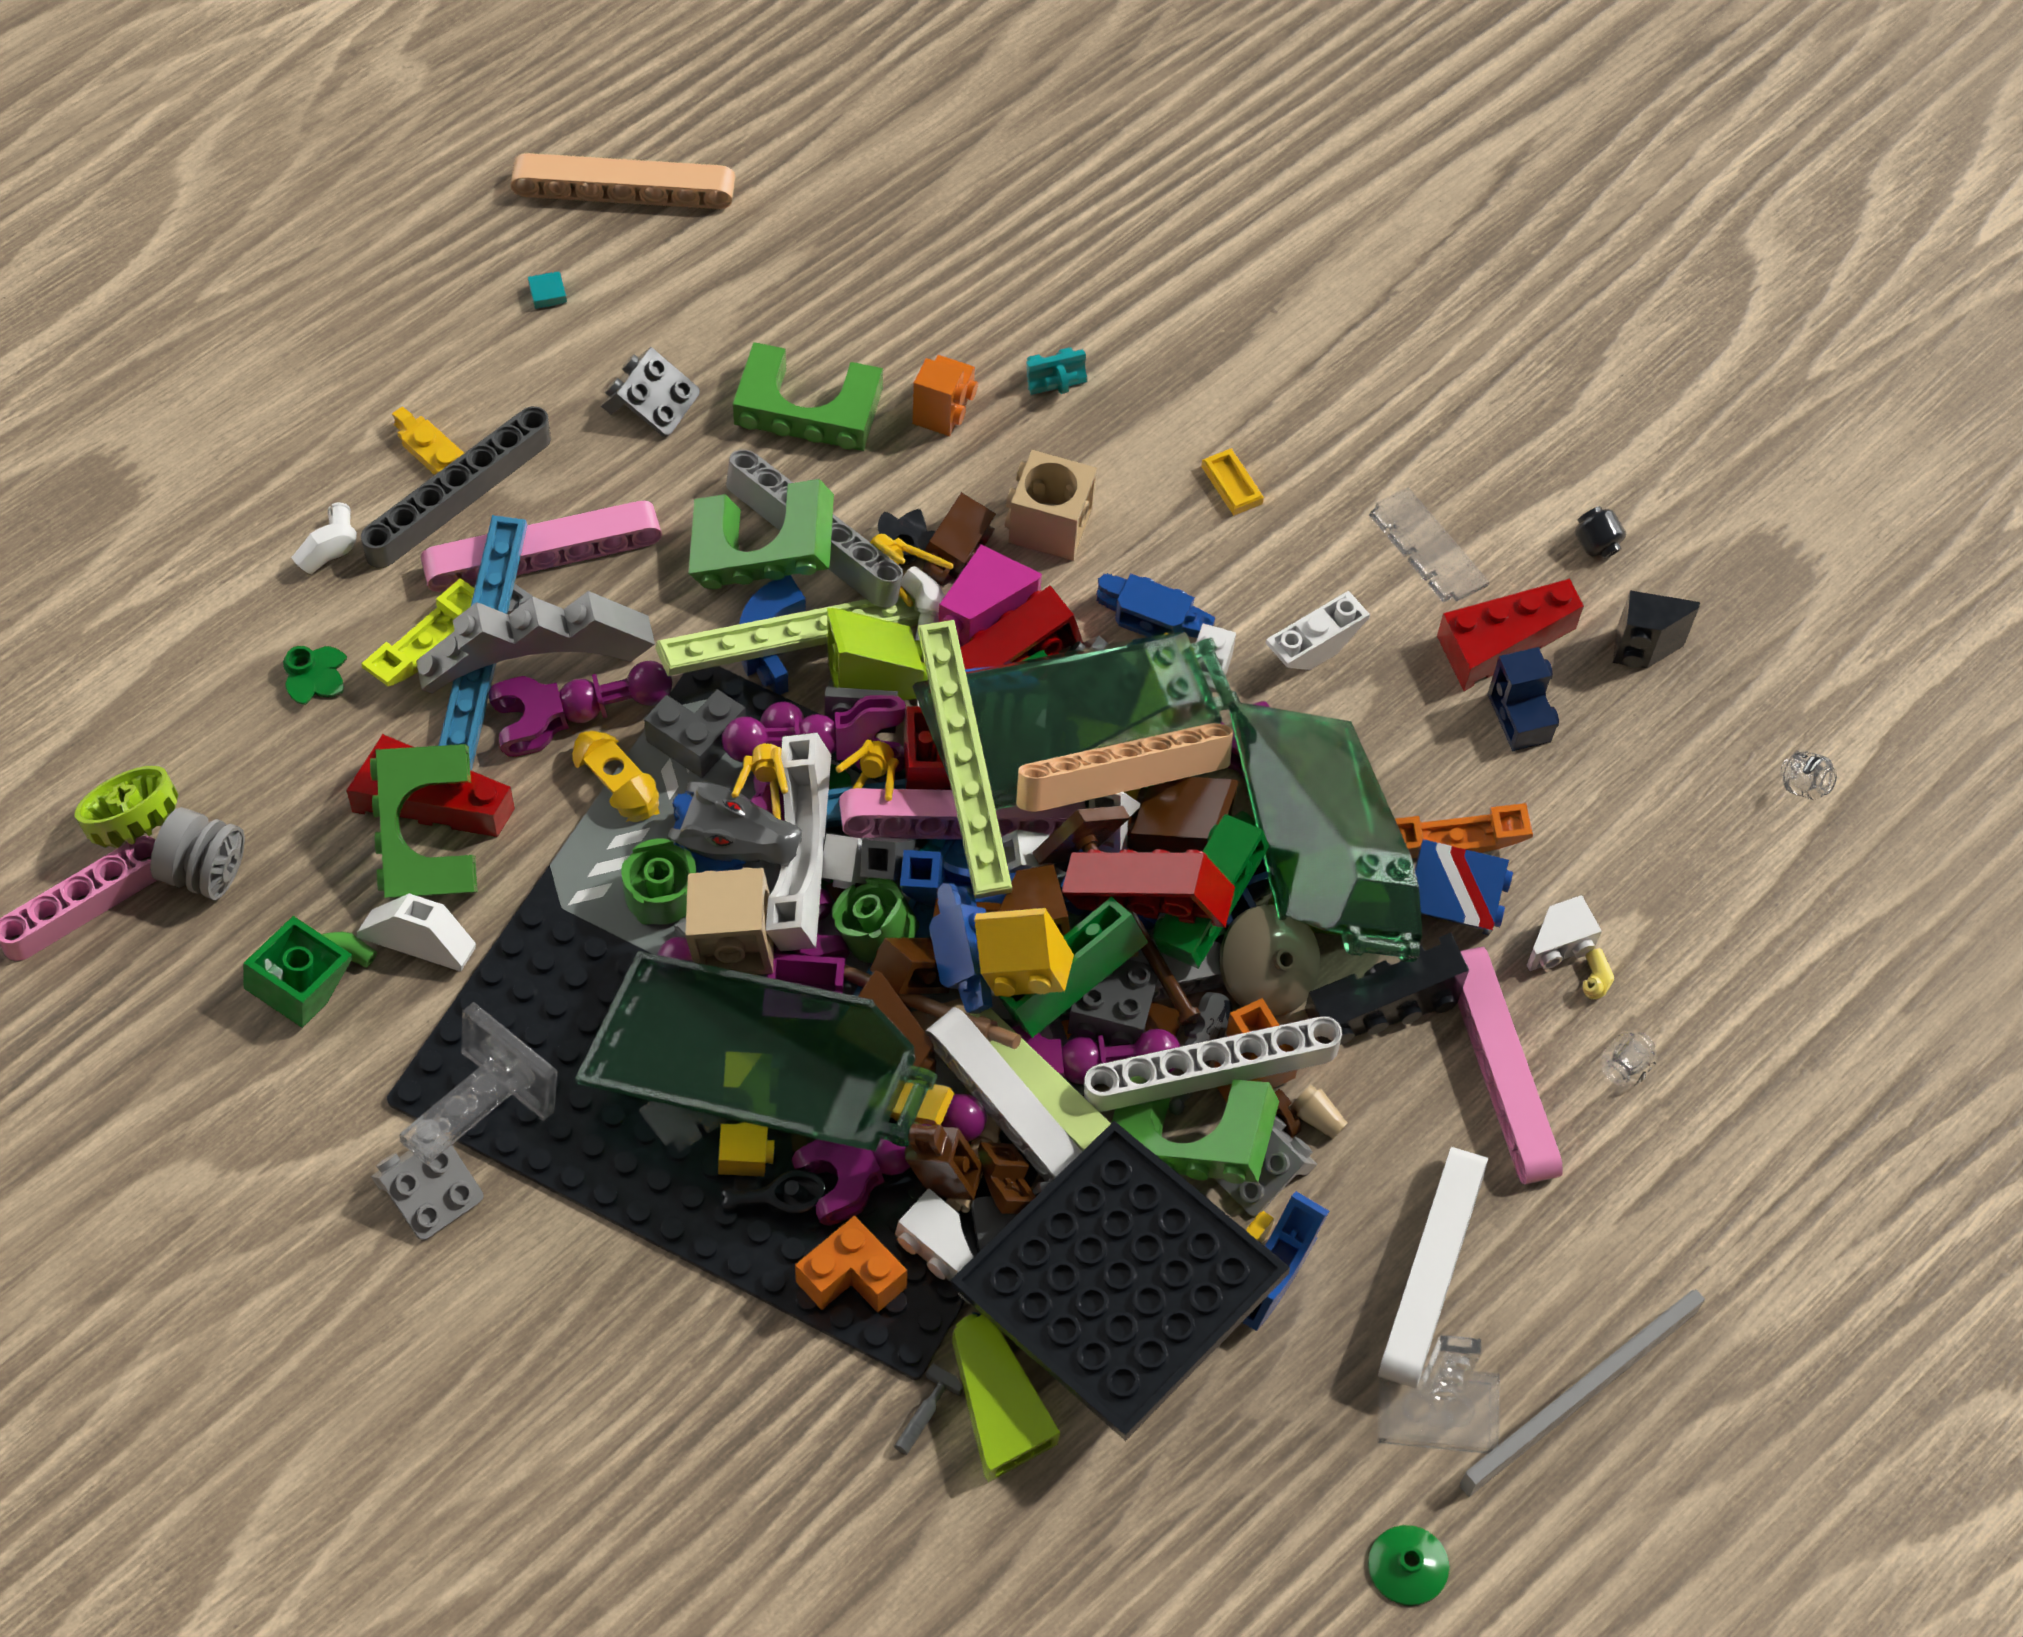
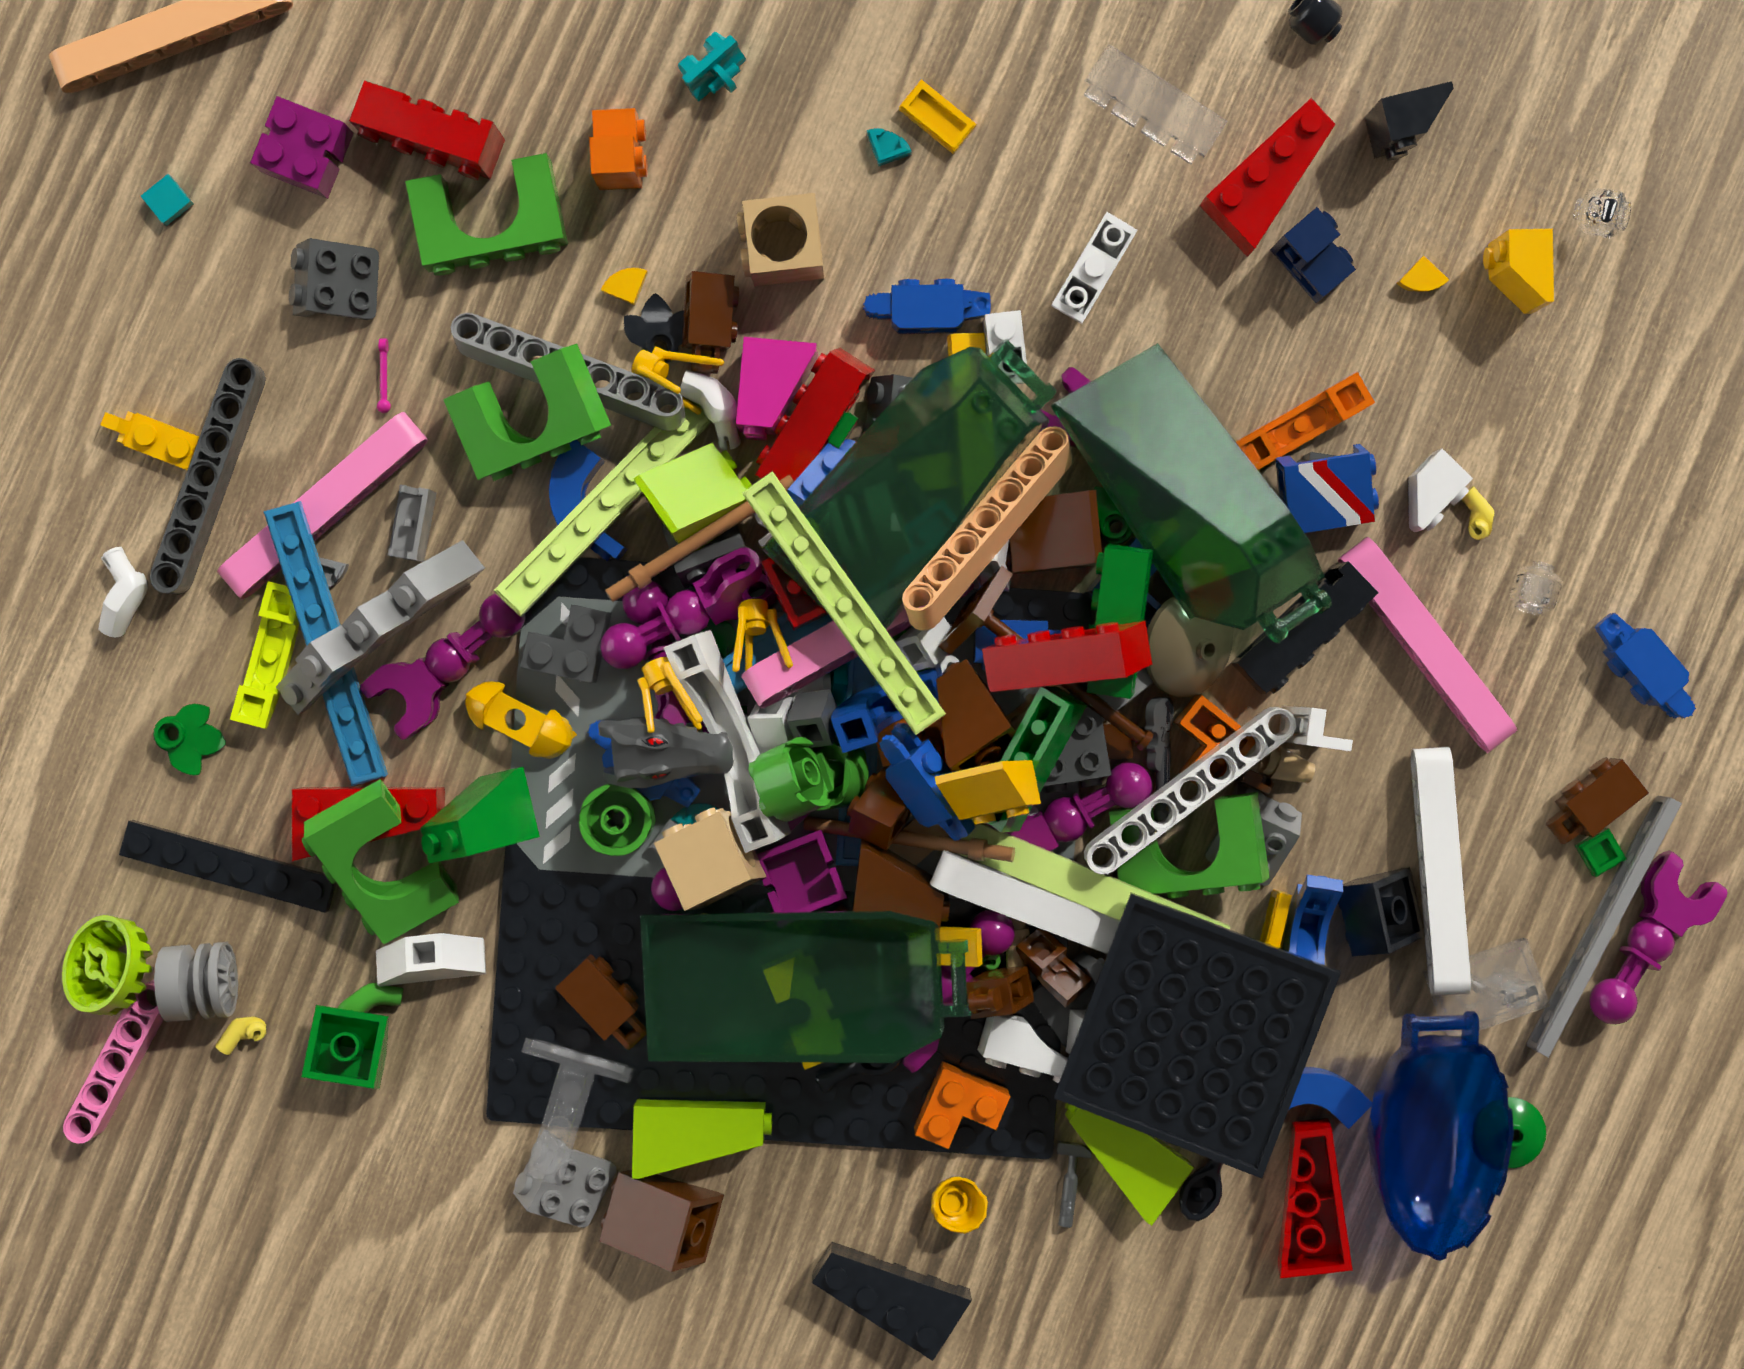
camera: 20 degrees left, 30 degrees up
none -> black plate [119,820,337,913]
none -> light yellow arm [215,1016,266,1055]
none -> magenta piece [250,96,354,199]
none -> red wedge [349,81,505,181]
none -> dark pink hinge [377,338,391,413]
none -> light grey hinge [387,484,437,562]
none -> green slope [420,767,540,863]
none -> reddish brown brick [555,954,649,1051]
none -> reddish brown slope [599,1170,724,1272]
none -> yellow tile [601,268,648,305]
none -> medium nougat bar [605,475,794,602]
none -> lime slope [632,1099,772,1179]
none -> bright green brick [748,737,834,822]
none -> black wedge [812,1242,972,1361]
none -> teal tile [866,128,912,167]
none -> yellow hair [931,1177,988,1234]
none -> black piece [1179,1159,1223,1221]
none -> red wedge [1278,1118,1353,1279]
none -> white fence [1279,706,1353,751]
none -> blue arch [1289,1067,1373,1129]
none -> black slope [1338,867,1425,957]
none -> clear blue windscreen [1367,1011,1514,1261]
none -> yellow tile [1396,256,1449,292]
none -> yellow slope [1483,228,1554,314]
none -> reddish brown brick [1546,757,1649,845]
none -> green tile [1574,828,1627,877]
none -> magenta piece [1589,850,1728,1025]
none -> blue hinge [1594,613,1696,719]

